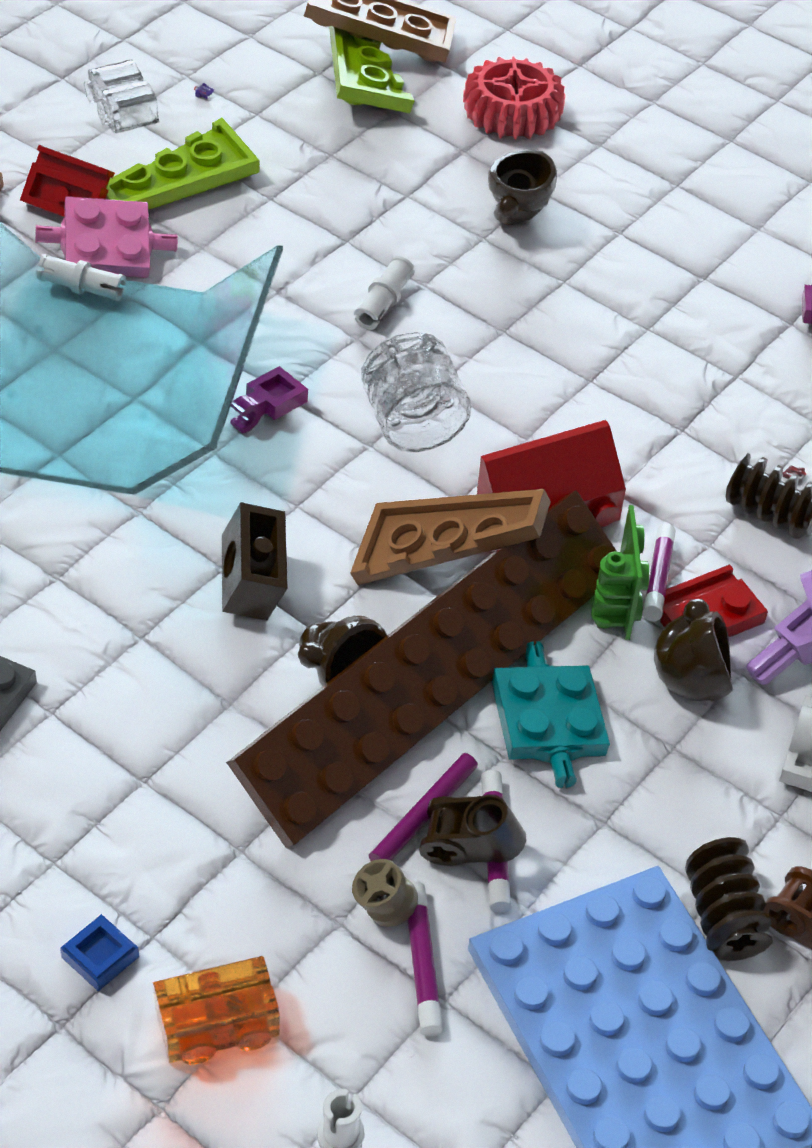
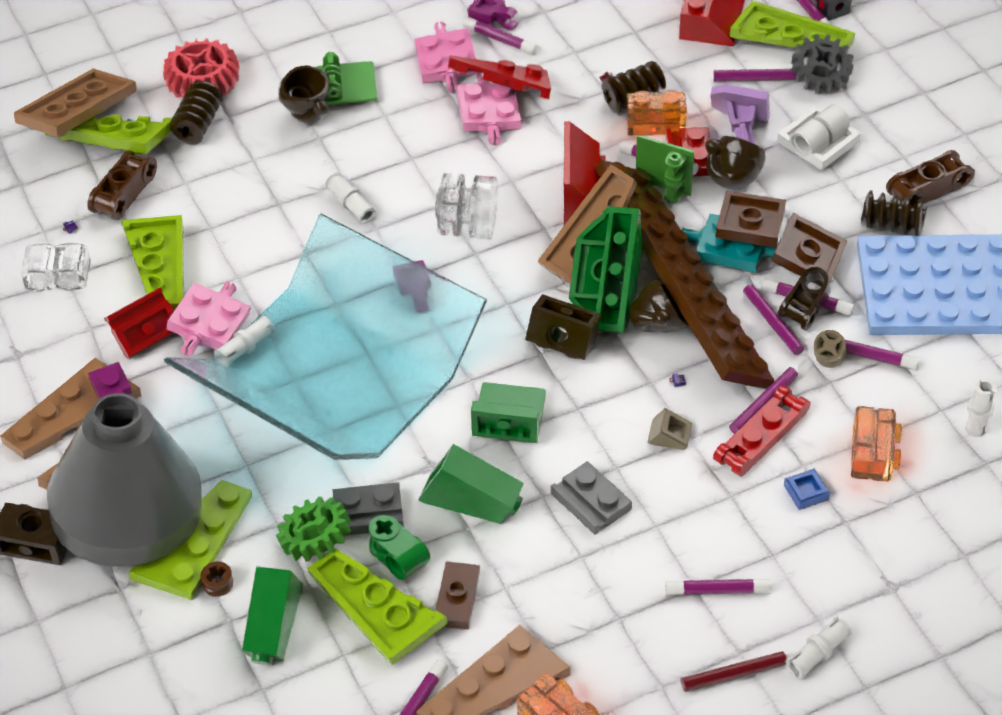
camera: 60 degrees left, 0 degrees up
none -> reddish brown piece [87,150,157,220]
none -> dark brown piece [170,81,223,145]
none -> bright green hinge [317,52,377,105]
none -> bright pink plate [414,21,478,93]
none -> red wing [448,55,551,99]
none -> bright pink plate [456,72,521,146]
none -> magenta bar [462,16,538,55]
none -> bracket [471,382,546,443]
none -> green wedge [568,206,642,333]
none -> clear orange brick [626,90,687,135]
none -> dark tan slope [647,408,692,450]
none -> piece [669,373,686,387]
none -> plate [713,385,811,477]
none -> reddish brown plate [715,190,786,248]
none -> magenta bar [729,367,798,434]
none -> plate [770,213,847,287]

